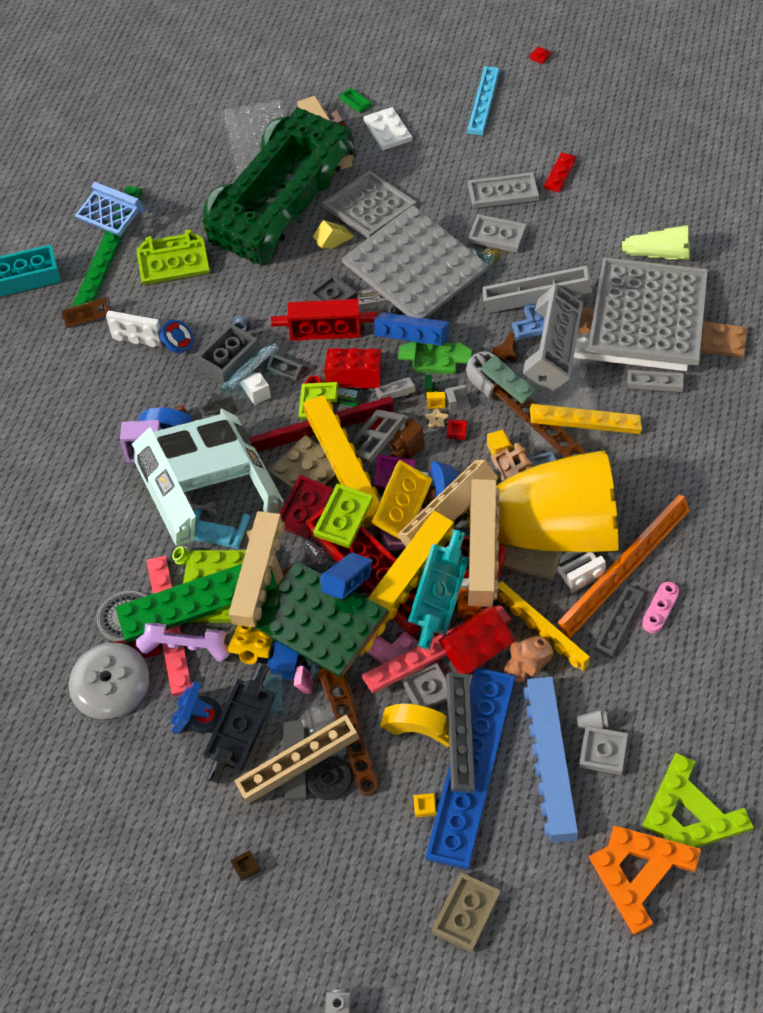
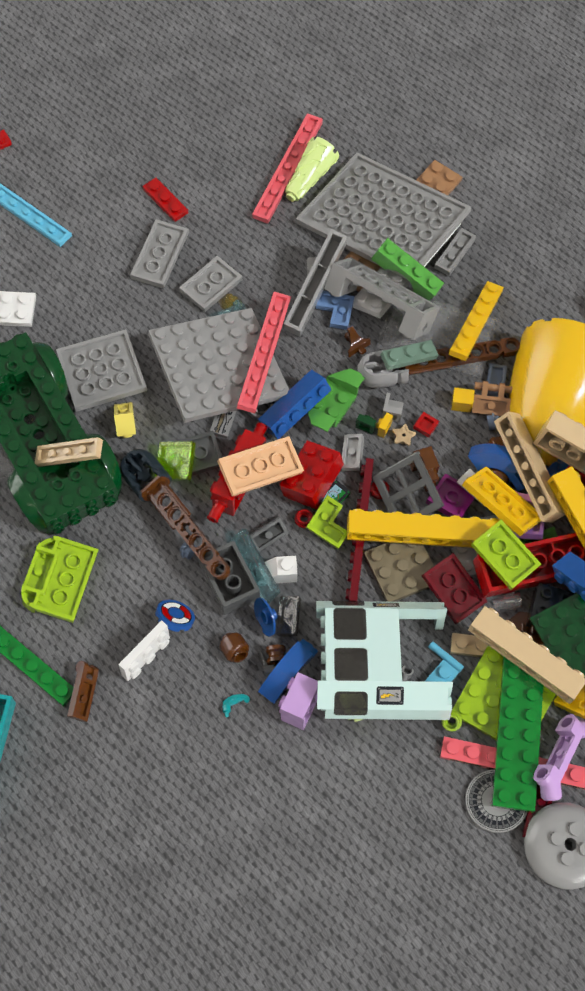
camera: 70 degrees left, 10 degrees up
none -> tan plate [35,437,103,467]
none -> reddish brown piece [120,449,230,580]
none -> clear neon green plate [155,441,196,480]
none -> light nougat plate [217,436,304,497]
none -> reddish brown head [219,632,249,663]
none -> teal piece [222,694,250,718]
none -> coral plate [237,292,291,414]
none -> coral plate [252,113,323,224]
none -> blue dish [254,597,277,637]
none -> bright green arch [371,238,444,301]

